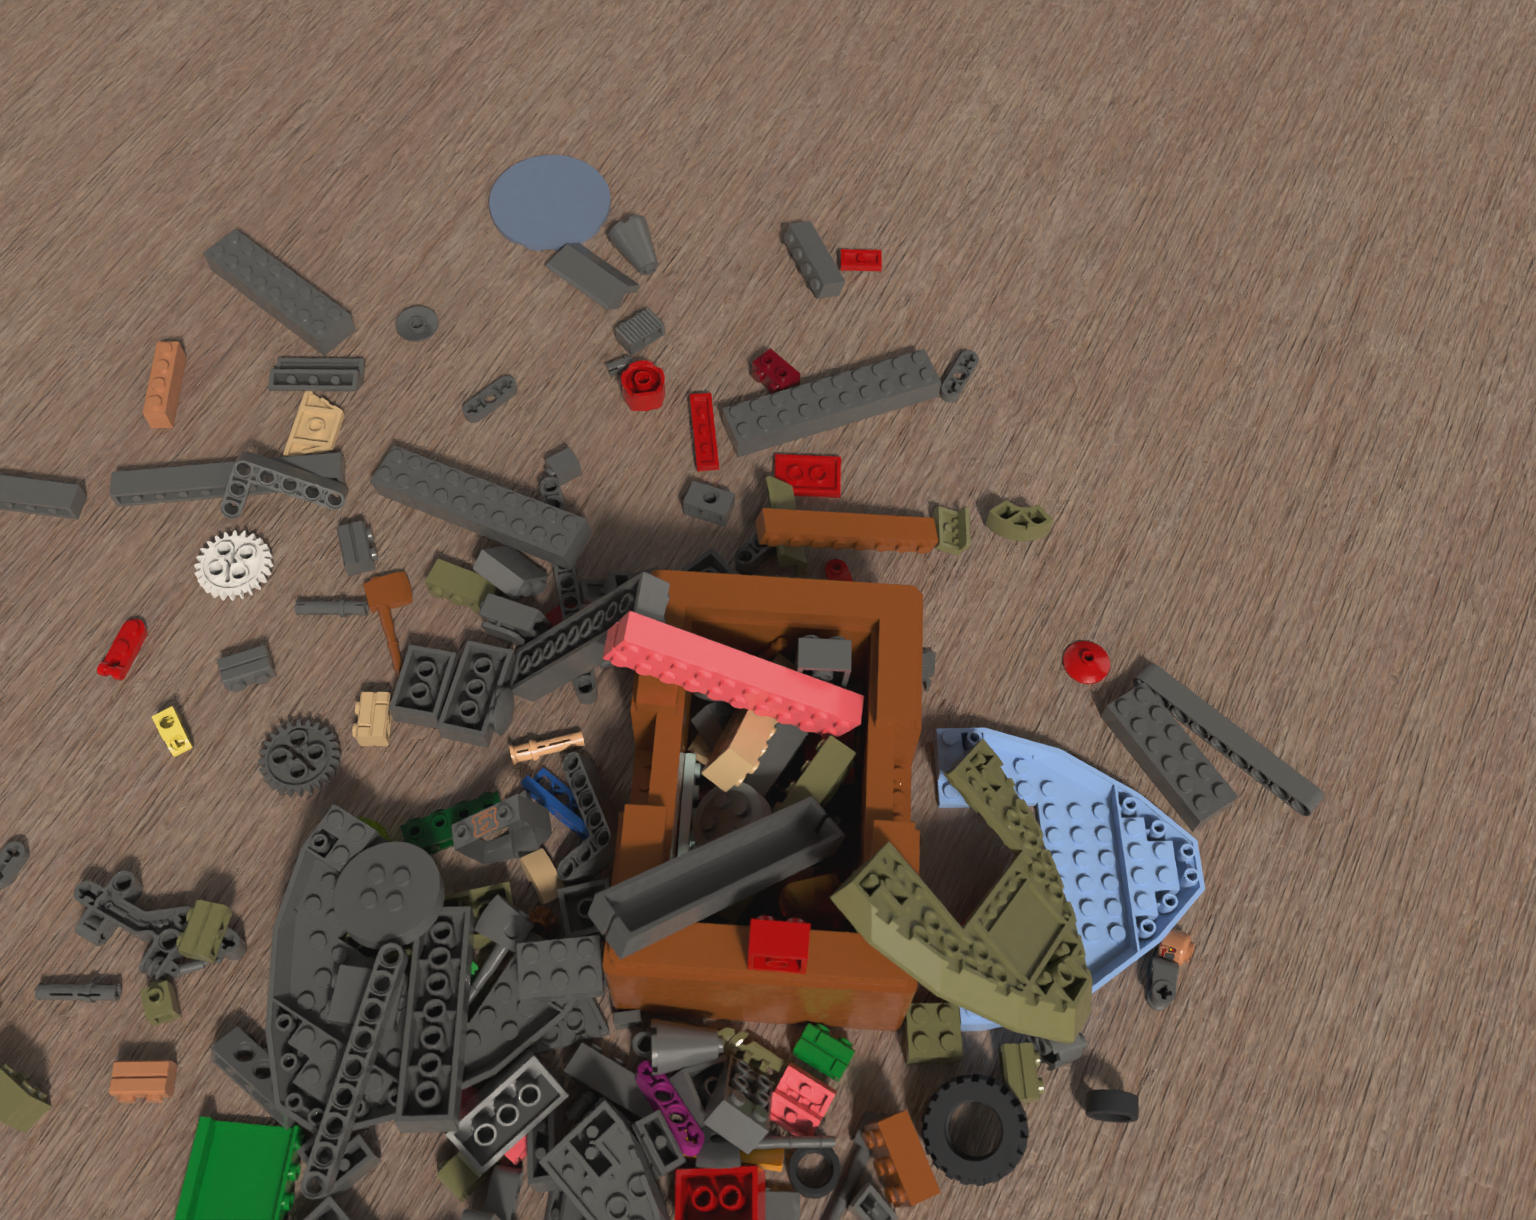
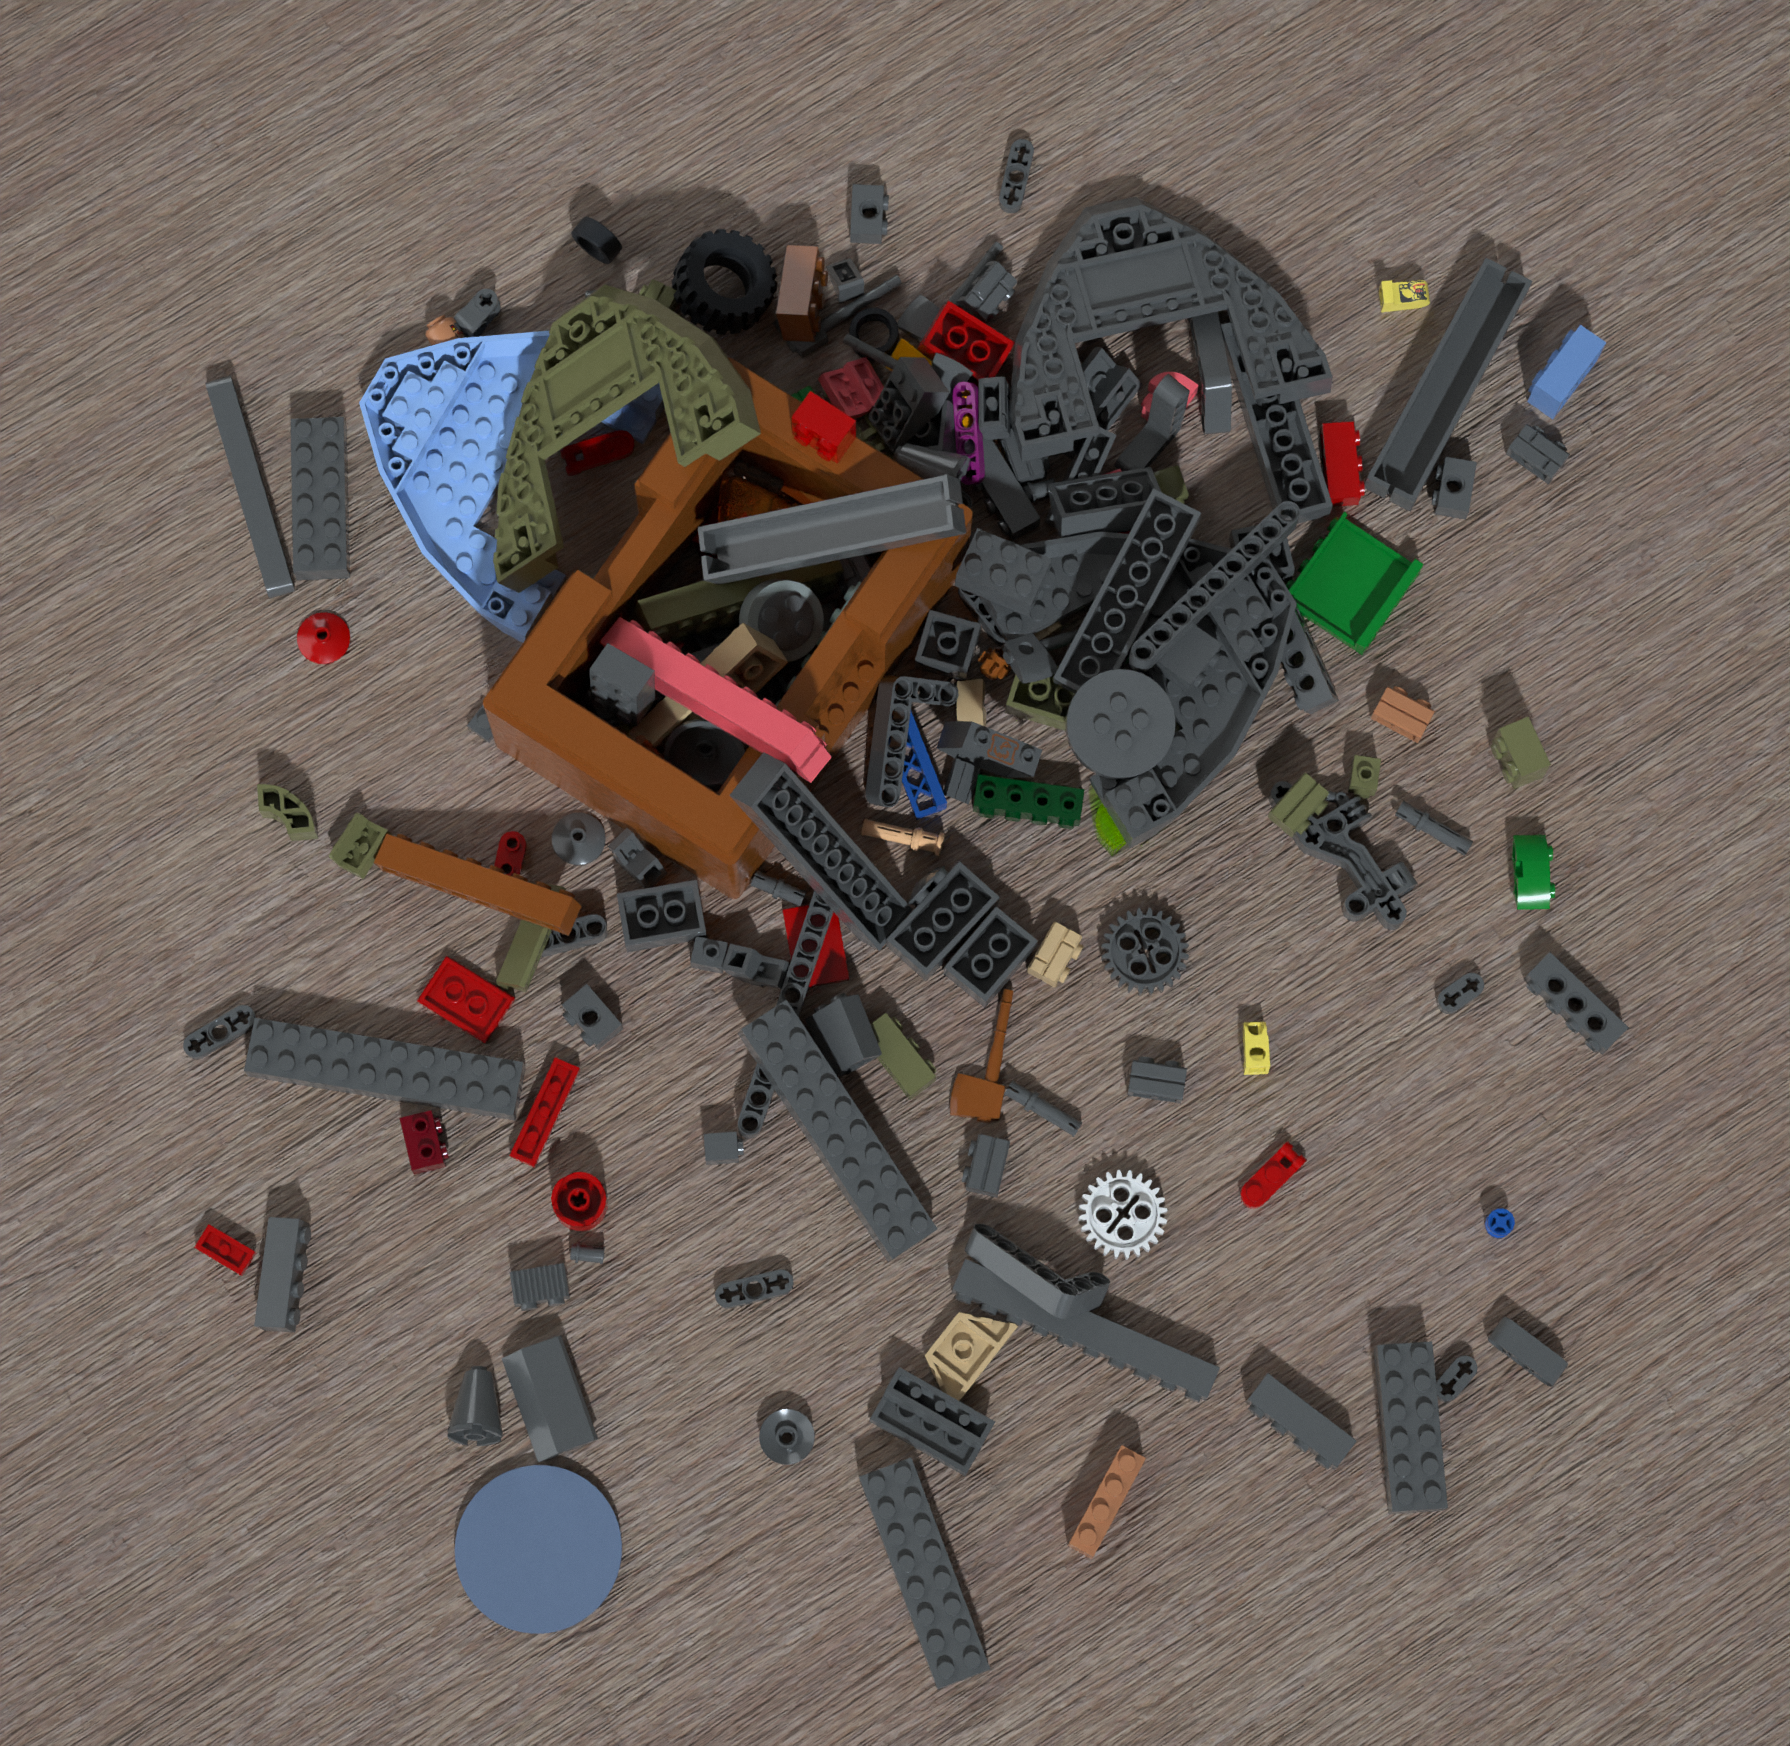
camera: 150 degrees left, 15 degrees up
dark grey brick [479,593,553,647] -> none

